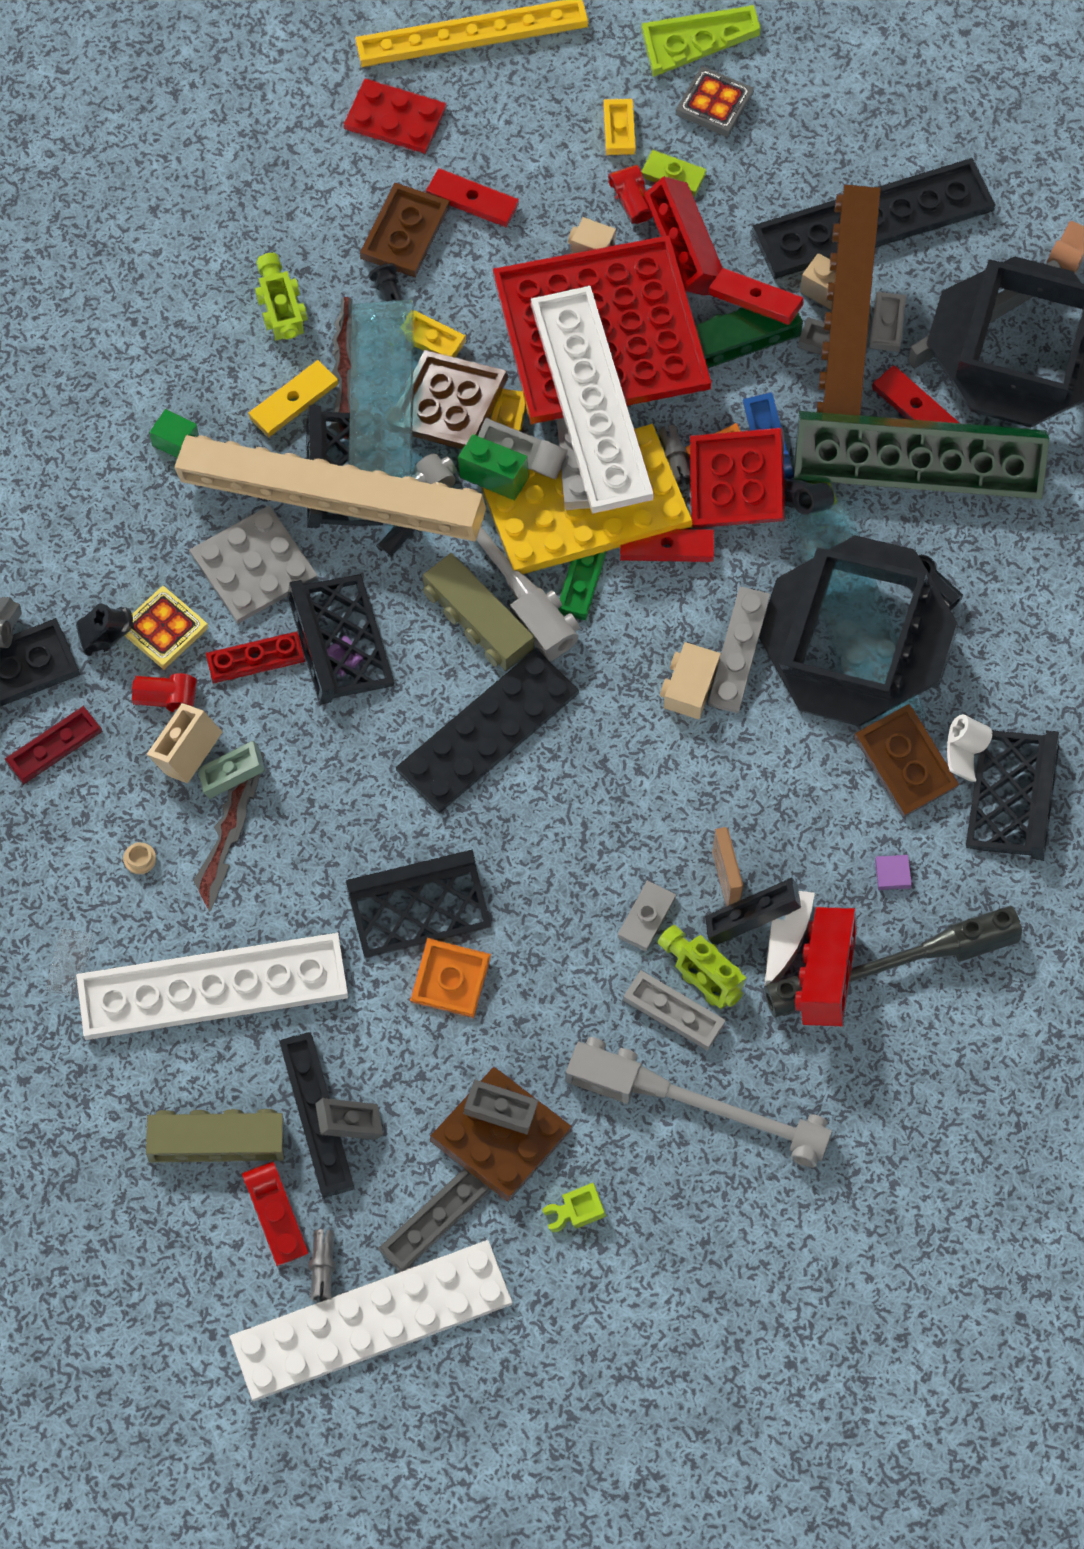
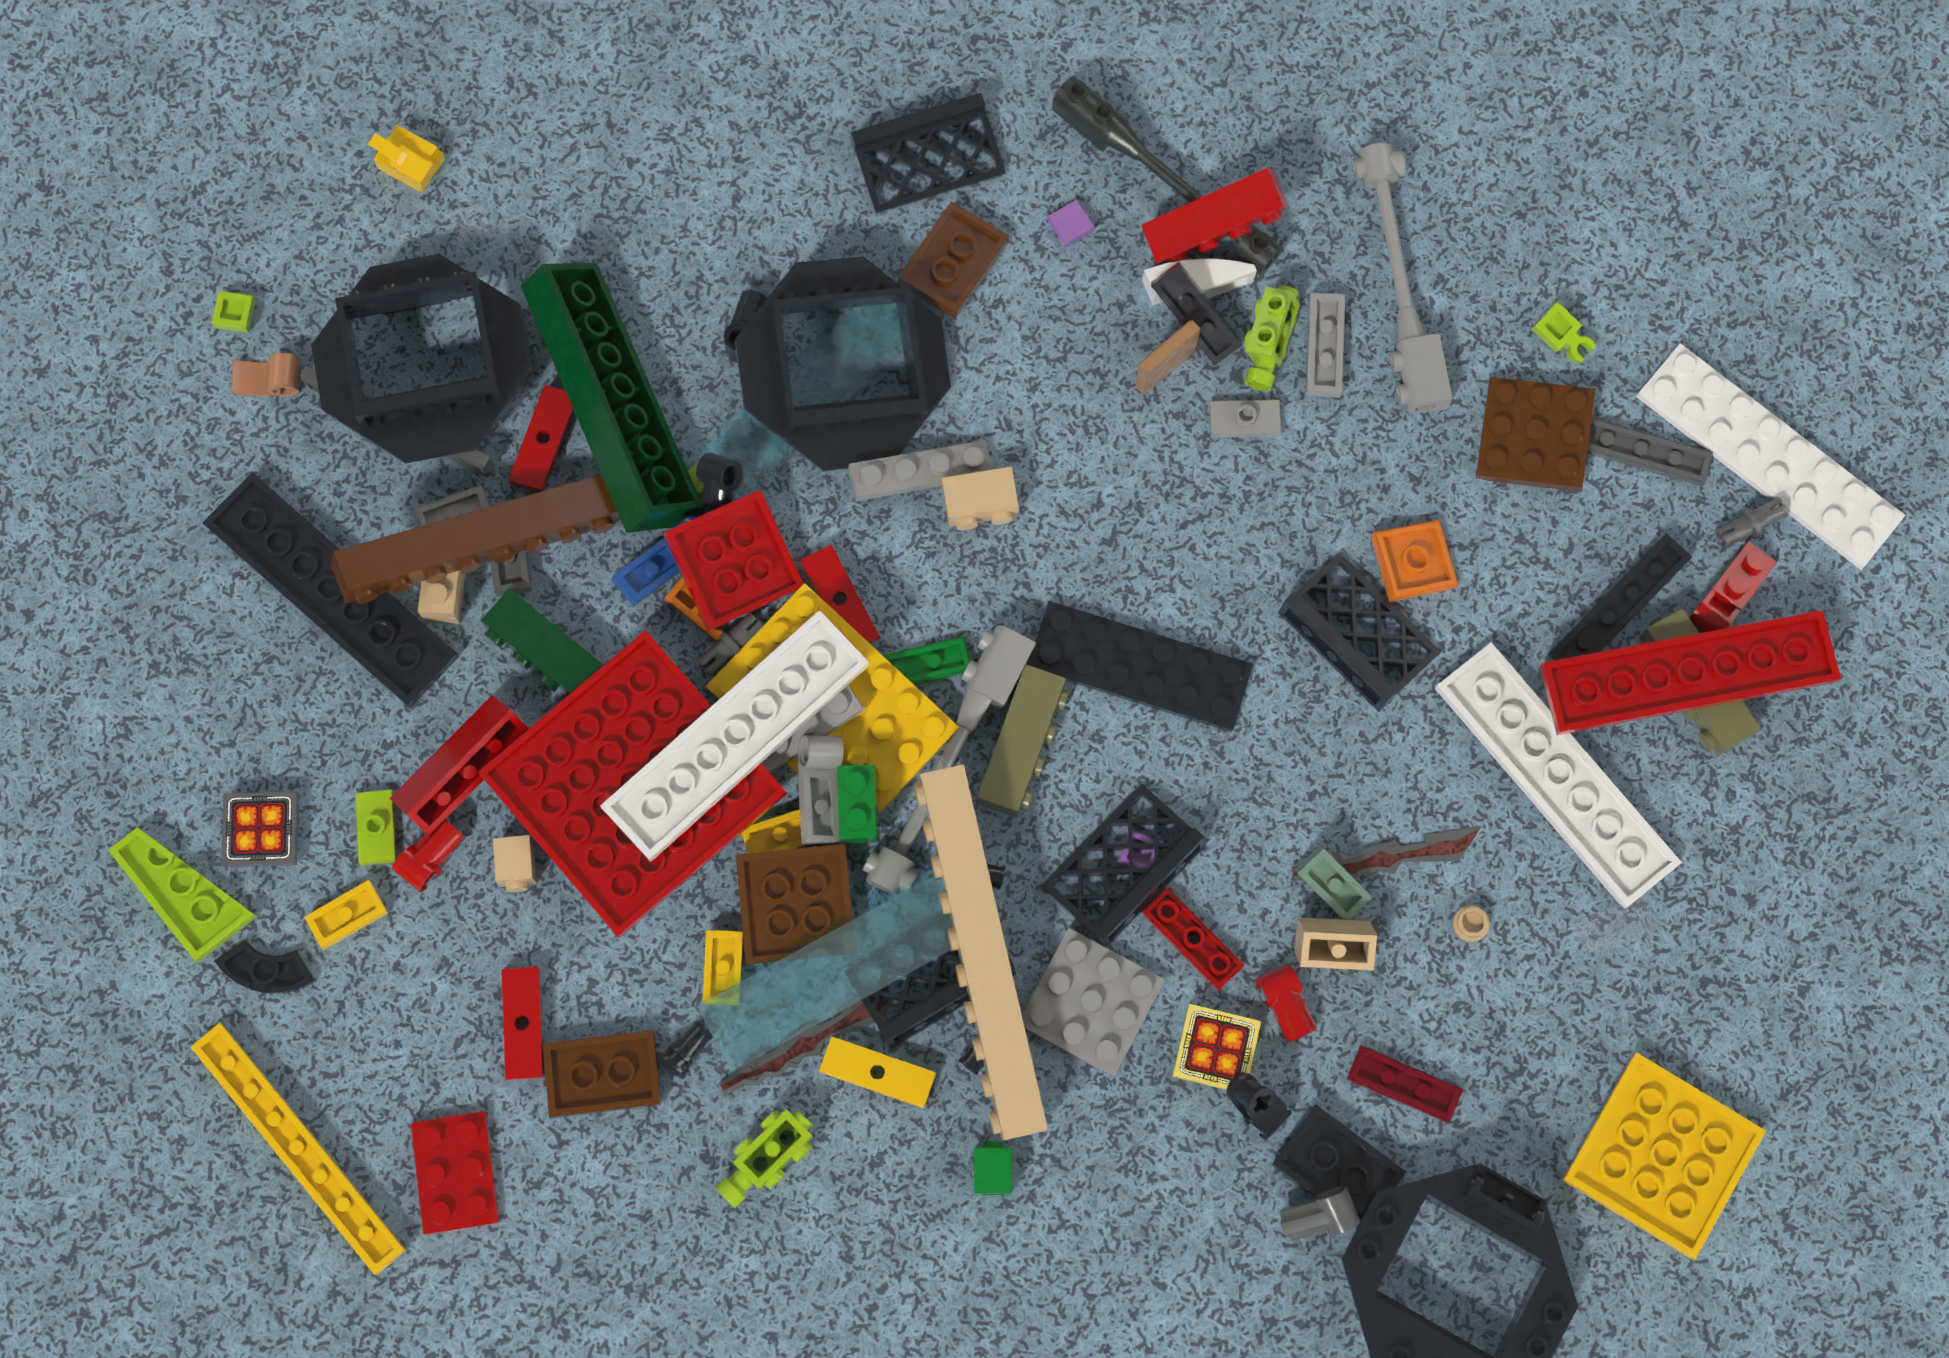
camera: 120 degrees left, 10 degrees up
dark grey plate [315,1098,383,1140] -> none
dark grey plate [463,1079,538,1135] -> none
red tile [709,268,804,325] -> none
white panel [947,715,992,782] -> none
none -> black tile [214,940,317,994]
none -> red plate [1540,610,1841,735]

